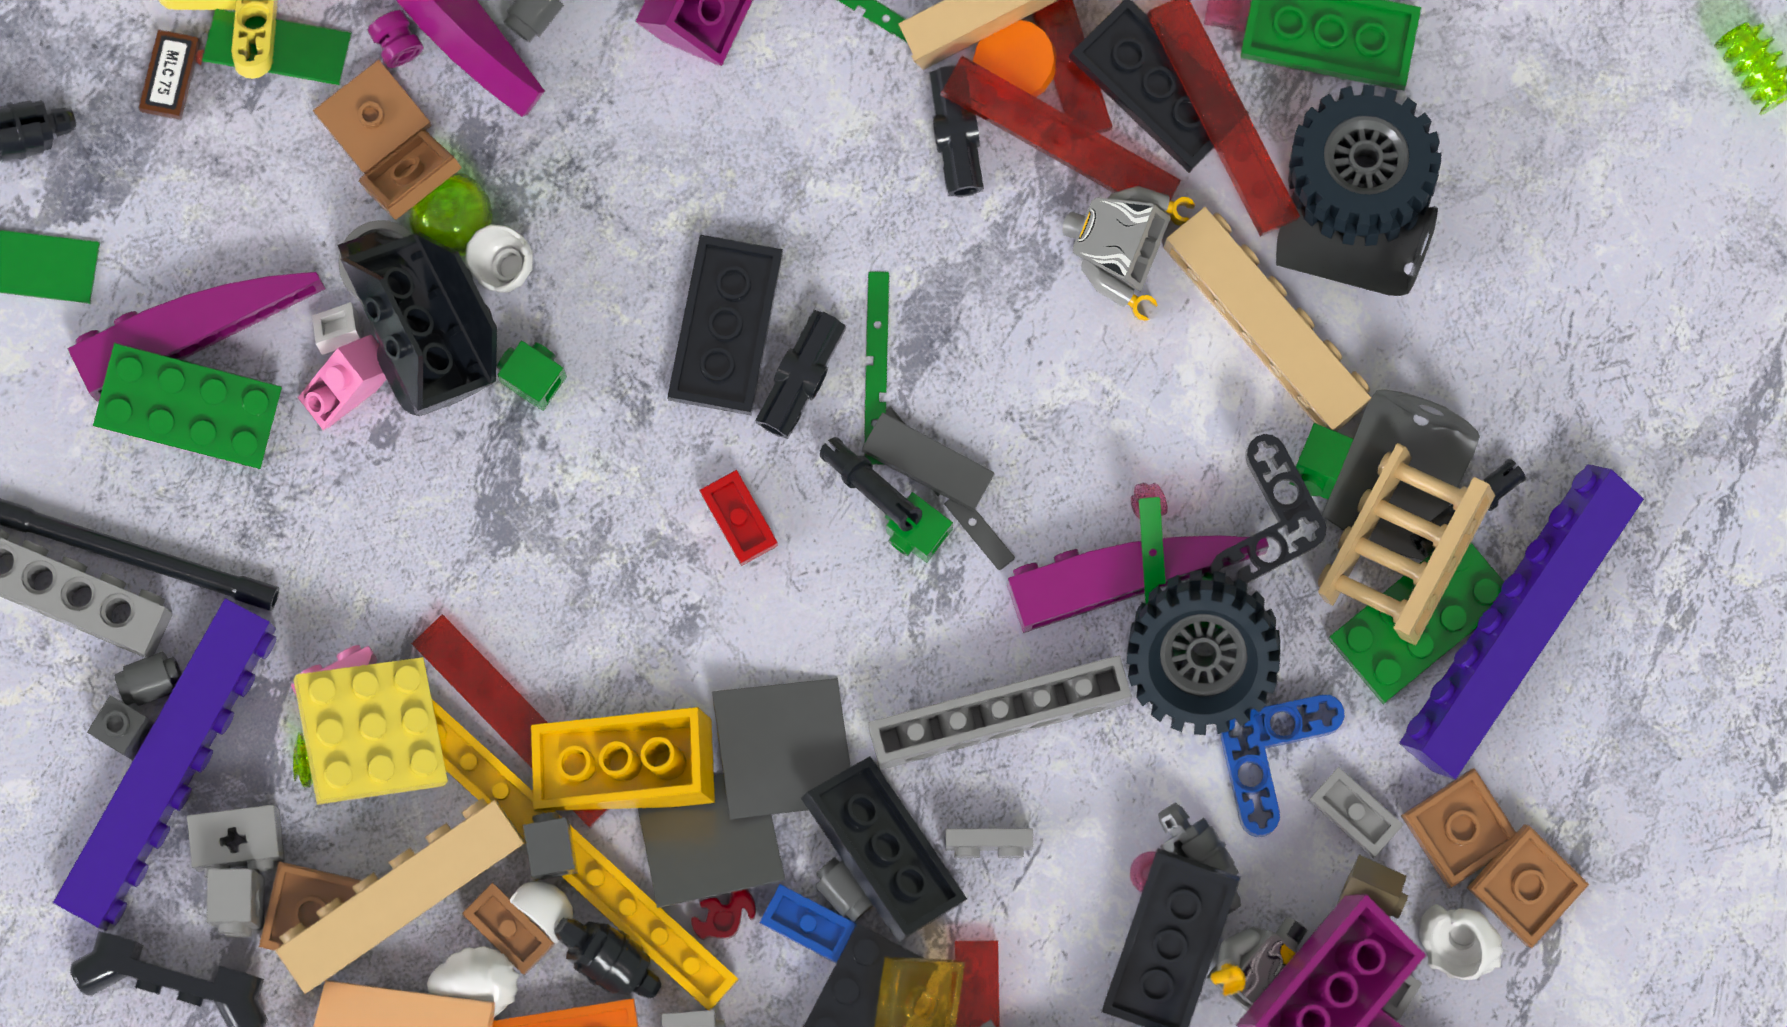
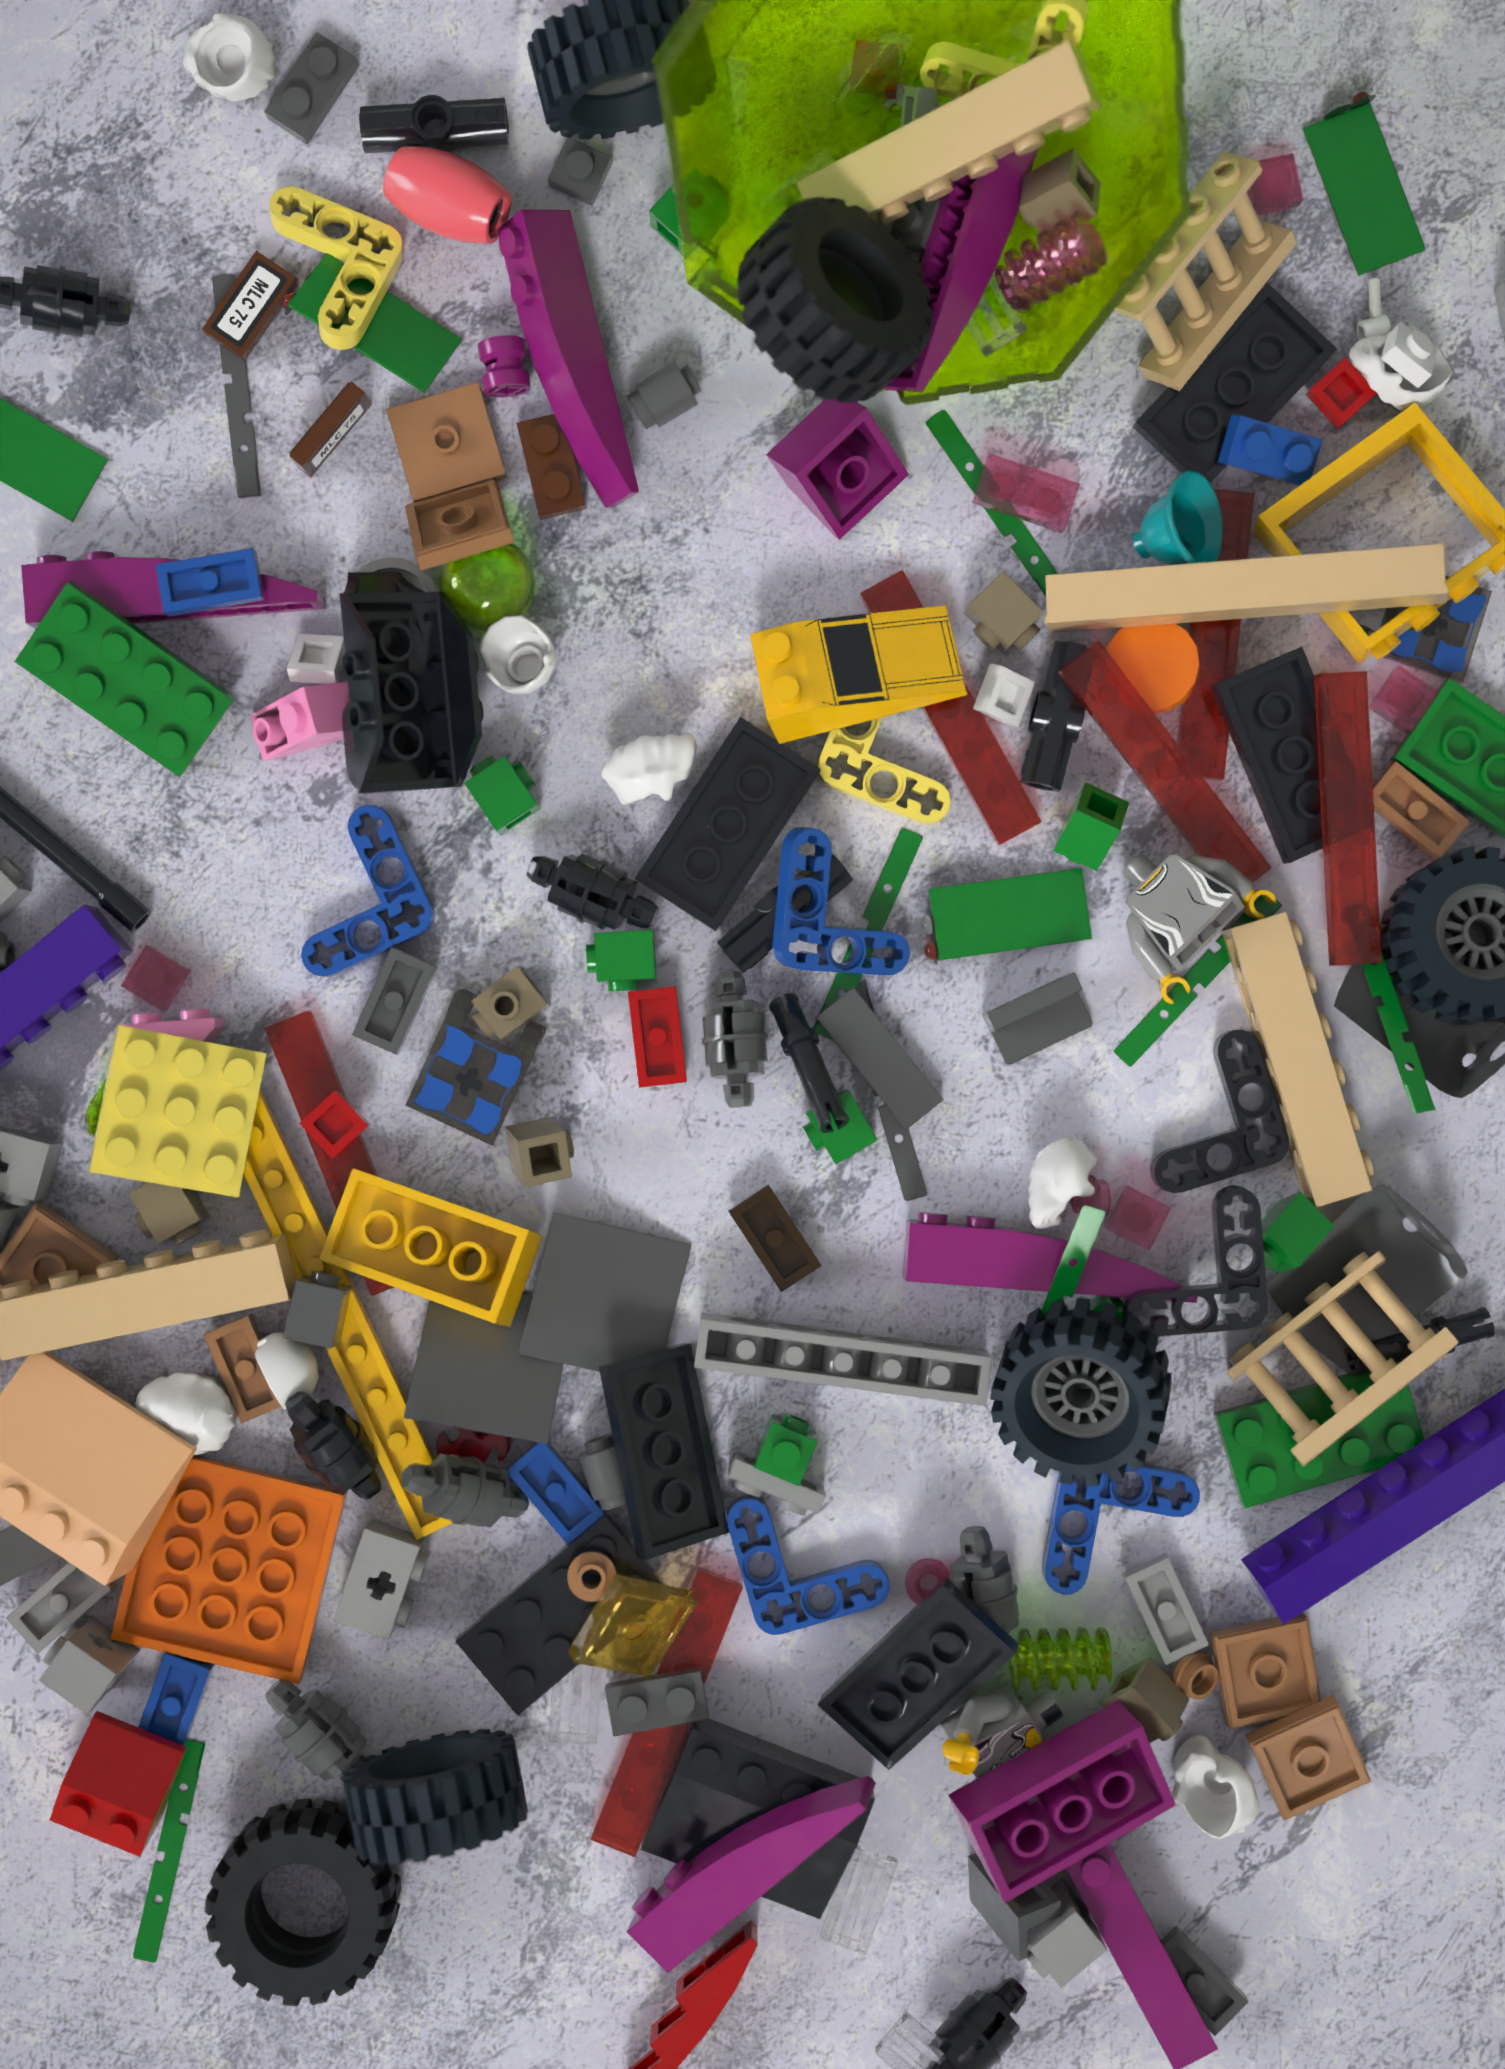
camera: 25 degrees right, 10 degrees up
none -> clear pink plate [121,945,191,1011]
none -> dark tan brick [128,1182,210,1246]
none -> blue plate [155,548,265,617]
none -> dark grey piece [212,274,261,498]
none -> reddish brown tile [289,381,372,478]
none -> red plate [299,1090,370,1159]
none -> blue beam [301,805,435,977]
none -> dark grey plate [352,947,438,1055]
none -> dark grey piece [401,1453,529,1528]
none -> clear smoke flag [405,989,546,1146]
none -> dark tan brick [471,966,550,1040]
none -> dark tan brick [505,1117,574,1187]
none -> reddish brown plate [516,414,587,520]
none -> black piece [526,853,659,930]
none -> medium nougat plate [567,1551,617,1602]
none -> green brick [586,930,657,991]
none -> white hair [601,733,697,806]
none -> dark grey piece [702,971,768,1108]
none -> blue beam [727,1495,890,1635]
none -> dark brown plate [728,1184,822,1292]
none -> yellow slope [750,605,967,744]
none -> green brick [753,1413,818,1486]
none -> blue beam [772,827,910,975]
none -> light yellow beam [818,717,951,825]
none -> clear red tile [860,570,1042,846]
none -> green piece [920,868,1092,965]
none -> dark tan brick [964,571,1044,654]
none -> white plate [973,663,1035,727]
none -> dark grey panel [982,972,1093,1065]
none -> clear neon green piece [1009,1627,1112,1692]
none -> white hair [1028,1137,1098,1229]
none -> green brick [1053,782,1129,871]
none -> clear pink plate [1104,1185,1171,1251]
none -> green piece [1114,896,1282,1067]
none -> black beam [1150,1030,1289,1193]
none -> medium nougat plate [1172,1651,1219,1700]
none -> green piece [1342,903,1436,1115]
none -> medium nougat plate [1364,761,1470,860]

